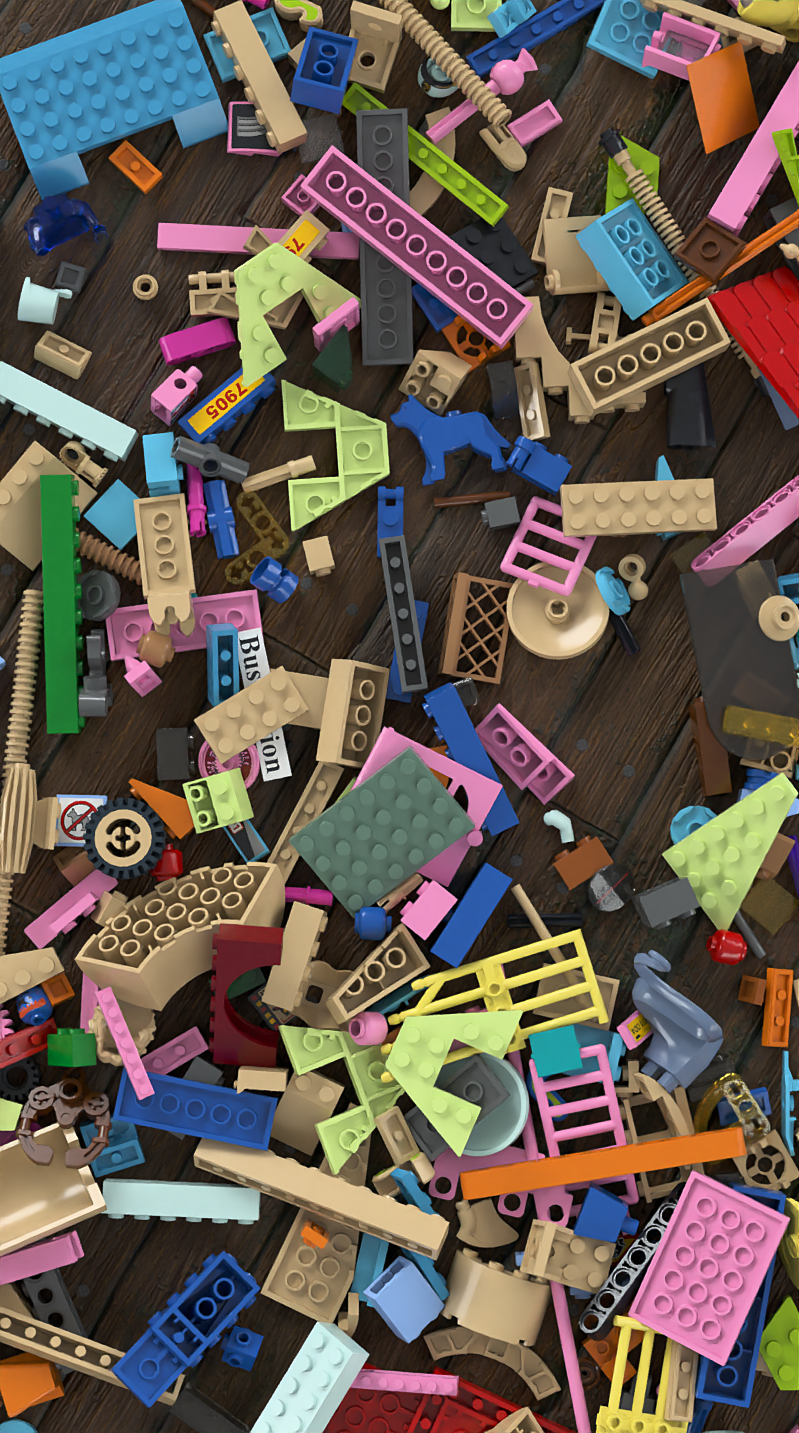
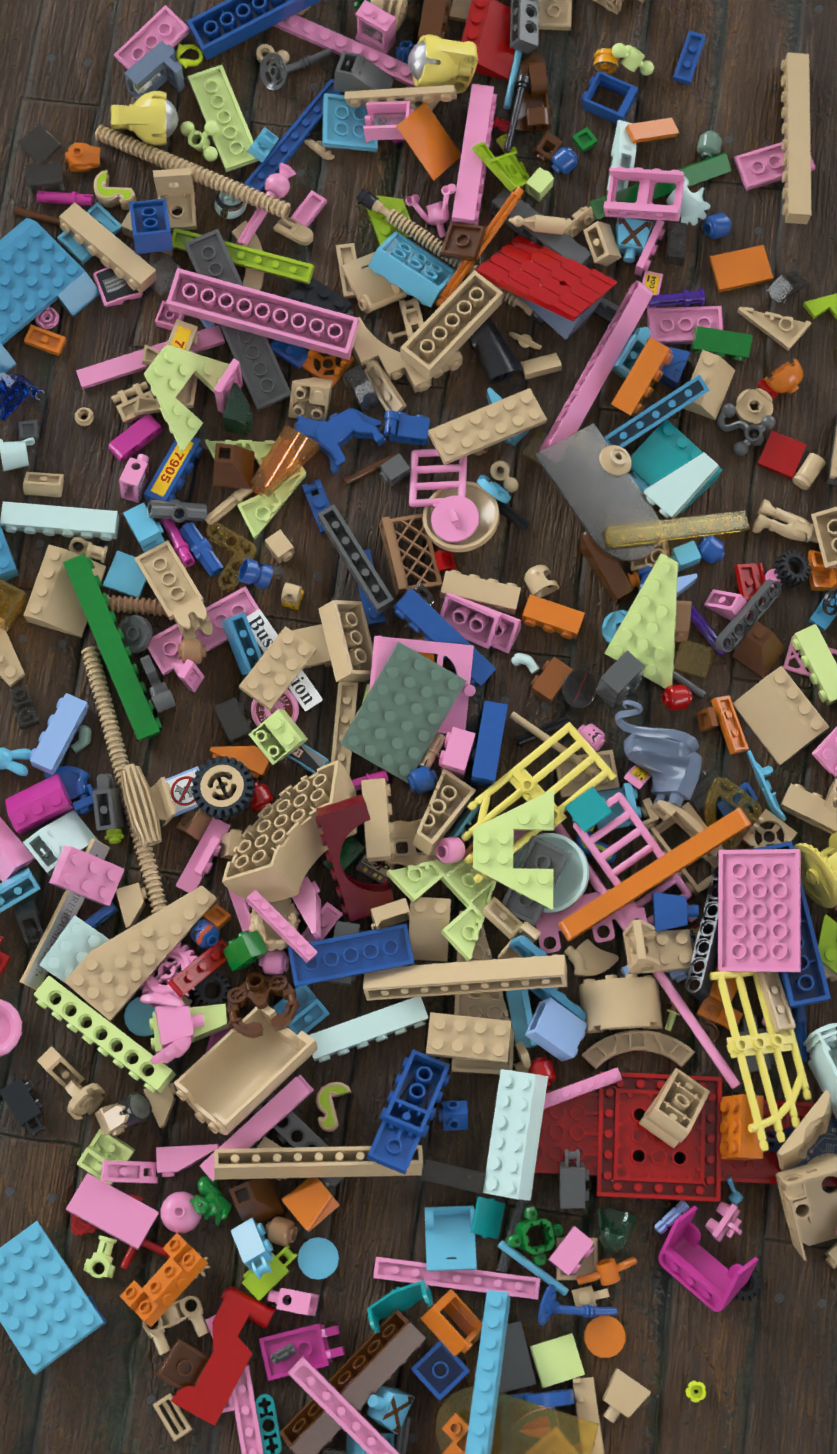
camera: 20 degrees left, 10 degrees down
orange plate [300,1218,329,1249] -> none
none -> bright pink plate [35,307,59,329]
none -> reddish brown slope [213,443,255,490]
none -> clear orange slope [251,425,320,497]
none -> bright pink head [259,949,289,975]
none -> tan leg [281,582,304,611]
none -> bright pink slope [292,877,321,941]
none -> tan piece [304,139,335,160]
none -> animal [316,1082,352,1132]
none -> bright pink piece [405,184,456,238]
none -> tan brick [426,1012,511,1064]
none -> bright pink shield [431,496,479,543]
none -> red plate [434,550,457,571]
none -> tan brick [440,570,521,615]
none -> tan piece [509,332,542,350]
none -> tan slope [520,353,562,380]
none -> orange brick [521,594,585,639]
none -> tan helmet [524,565,559,598]
none -> red head [529,1057,556,1088]
none -> bright pink head [577,724,605,752]
none -> orange bush [626,571,641,589]
none -> yellowish green piece [665,994,681,1031]

